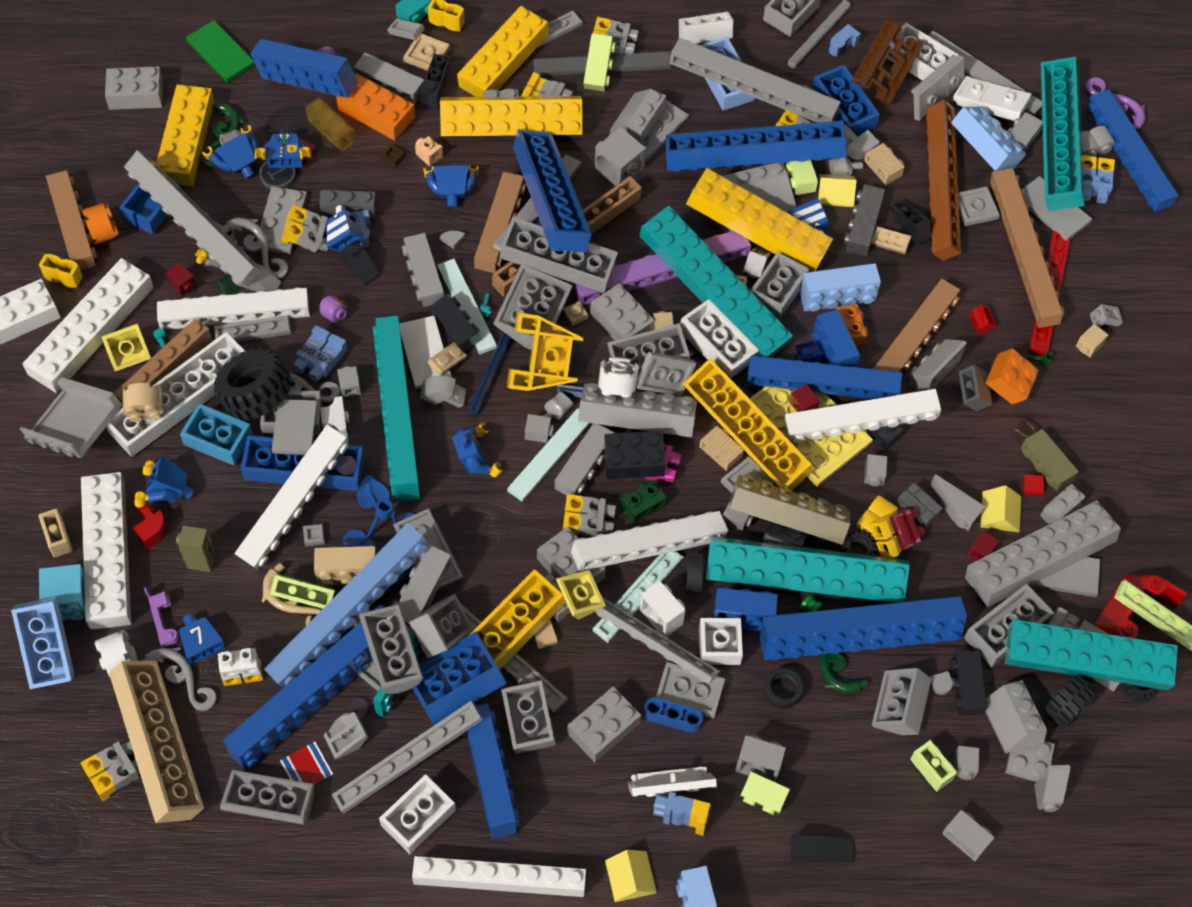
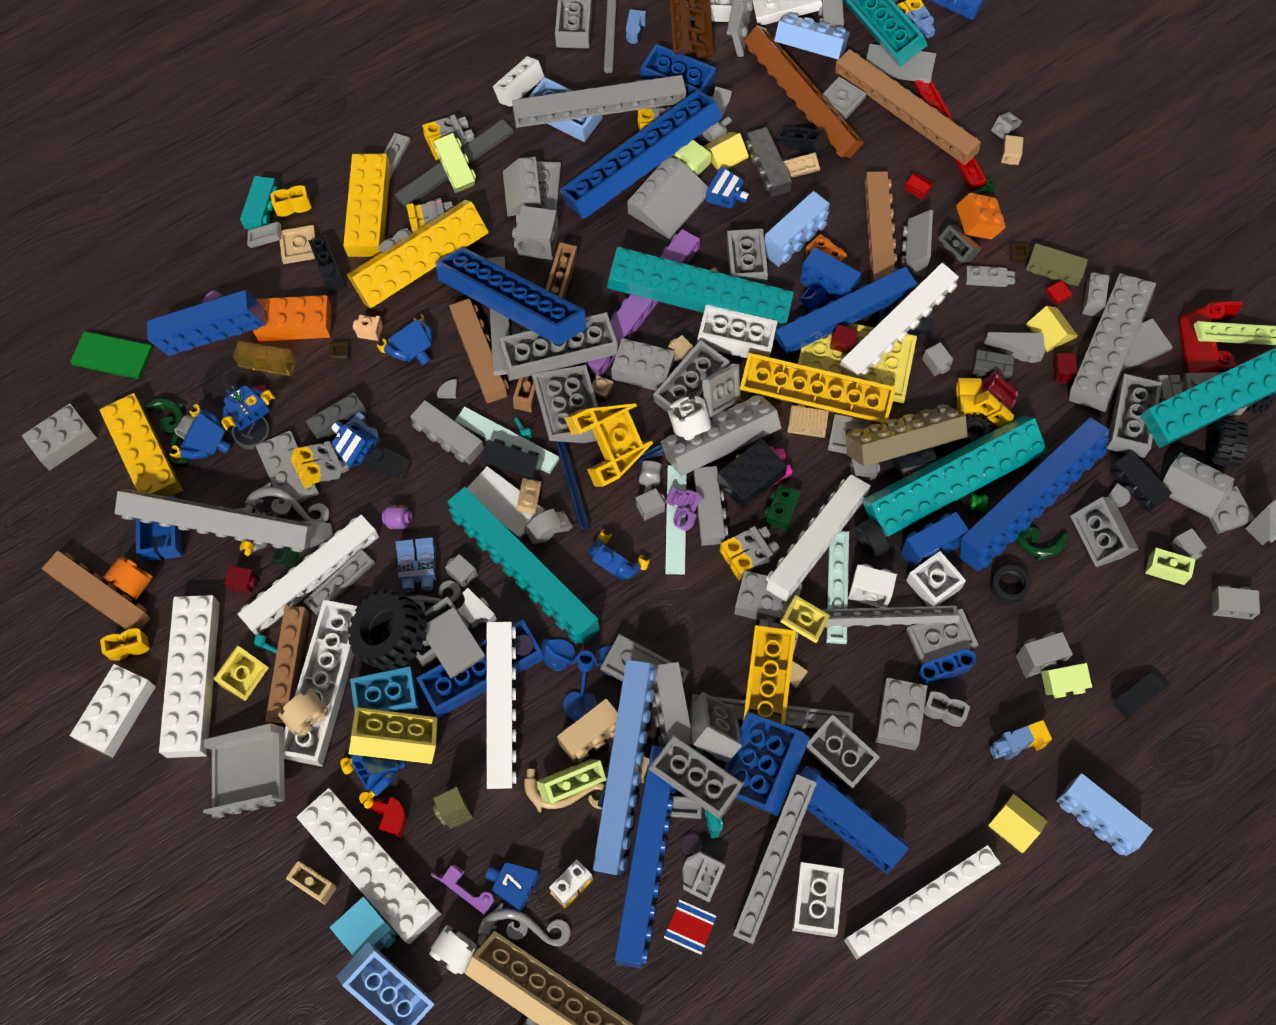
camera: 30 degrees left, 5 degrees up
light grey brick [220,770,314,825] -> none
light grey tile [303,524,325,547] -> none
light grey brick [354,53,424,105] -> none
white container [628,766,717,796] -> none
yellow brick [686,168,833,272] -> none
light grey slope [743,246,773,279] -> none
tan brick [864,143,904,185] -> none
none -> light yellow brick [349,707,437,764]
none -> medium lavender piece [665,487,704,531]
none -> light grey brick [924,692,970,727]
none -> light grey hinge [965,266,1015,287]

